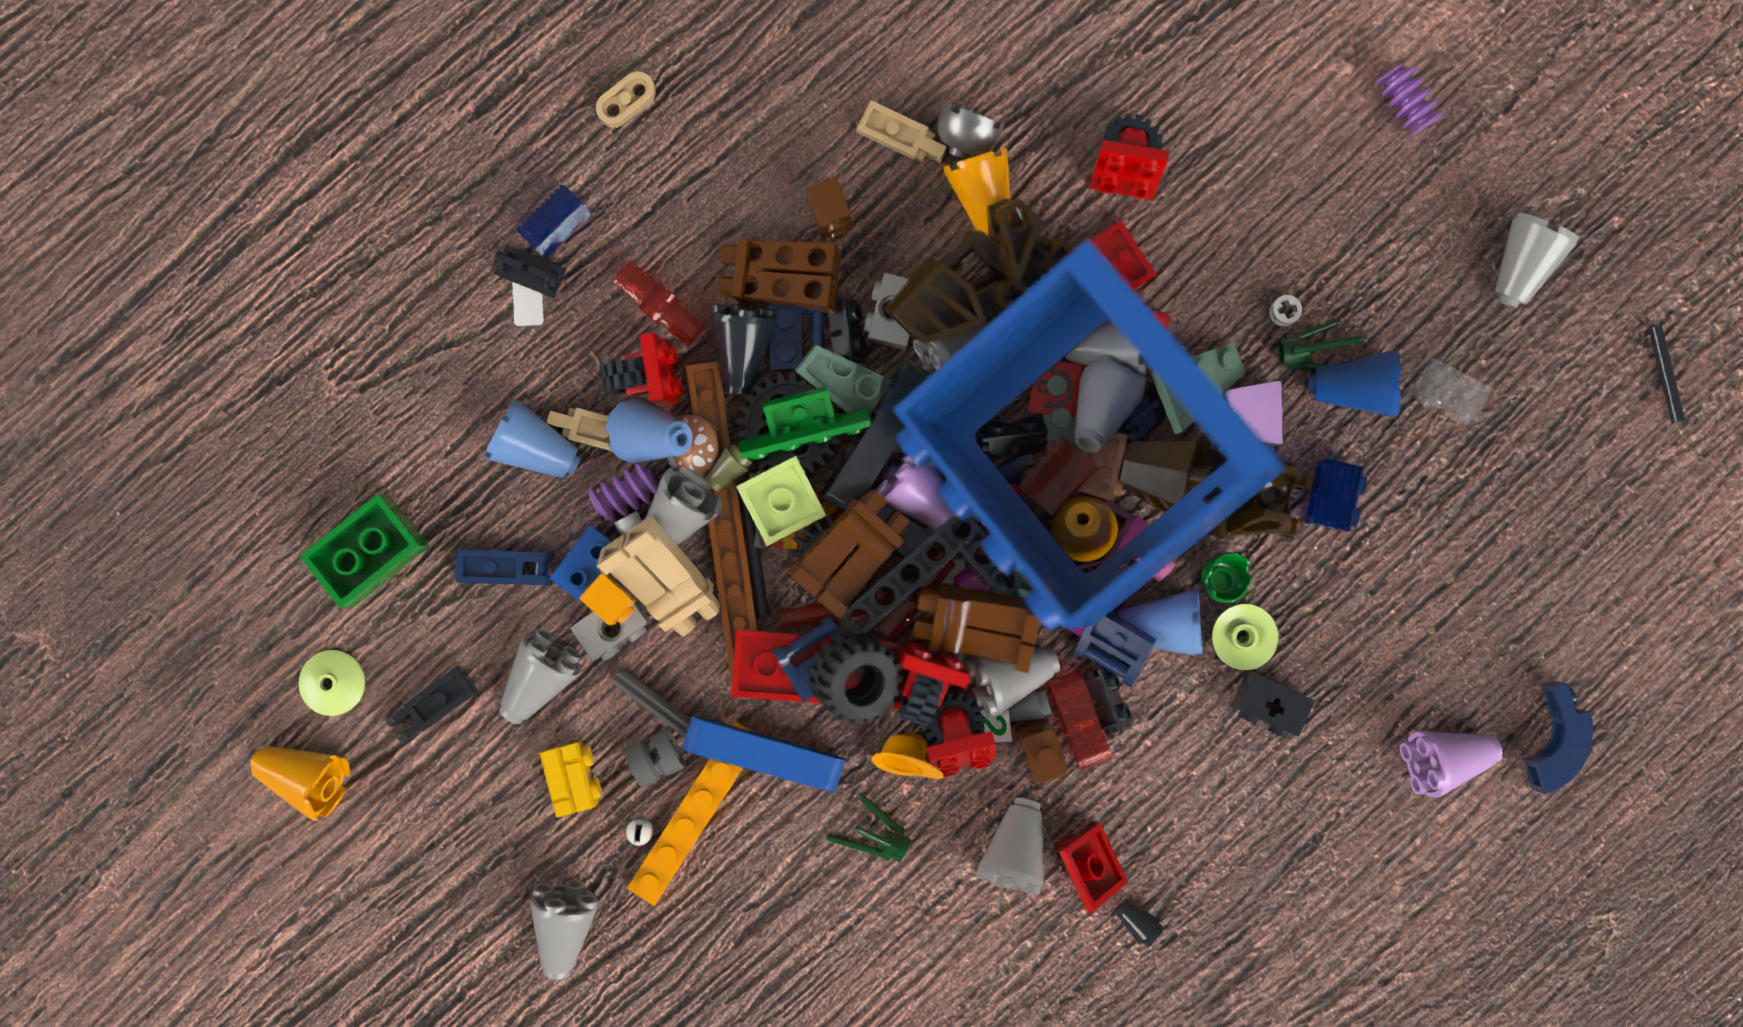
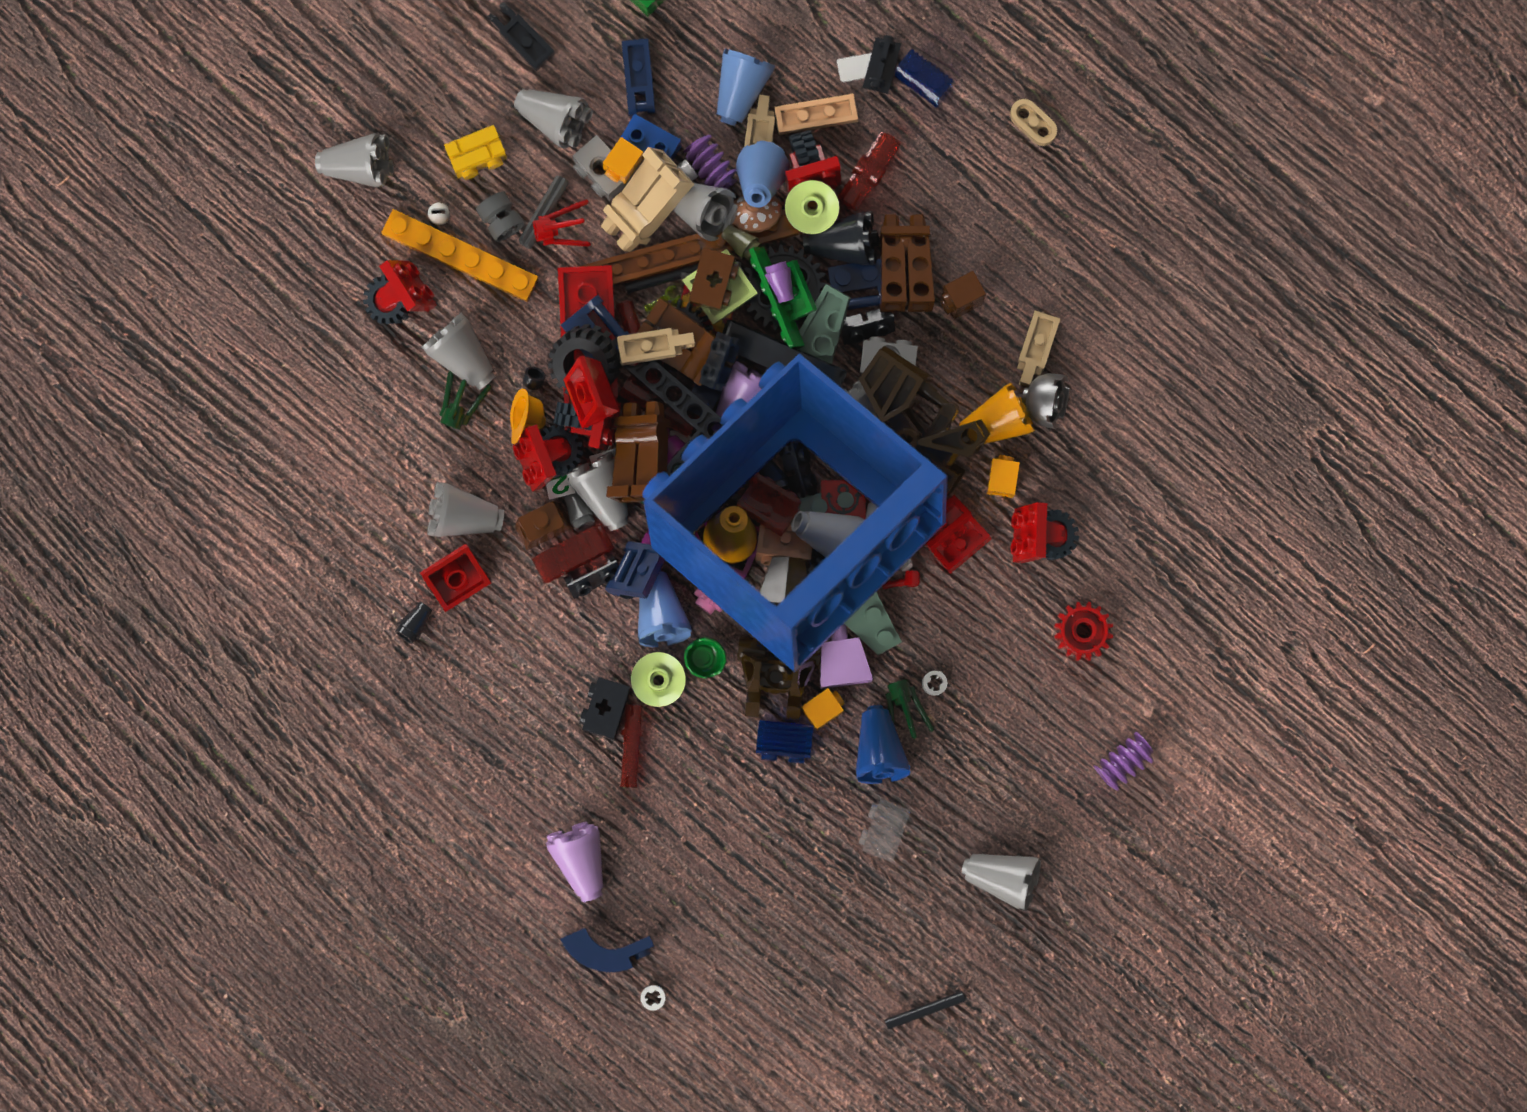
camera: 85 degrees right, 5 degrees down
blue beam [682,715,846,792] -> none
none -> red plate [363,260,437,324]
none -> light grey cone [421,313,495,390]
none -> black hinge [523,367,546,391]
none -> red plant [533,199,591,247]
none -> red slope [564,356,620,429]
none -> tan hinge [617,328,695,365]
none -> clear red pin [620,705,643,788]
none -> white bush [641,985,665,1011]
none -> clear neon green hand [643,285,681,312]
none -> reddish brown brick [689,248,739,312]
none -> black hinge [699,331,741,391]
none -> medium lavender cone [765,261,794,303]
none -> light nougat plate [774,94,858,135]
none -> yellowish green dish [785,180,839,234]
none -> light orange brick [801,688,845,731]
none -> light orange brick [986,455,1020,498]
none -> red gear [1053,602,1113,661]

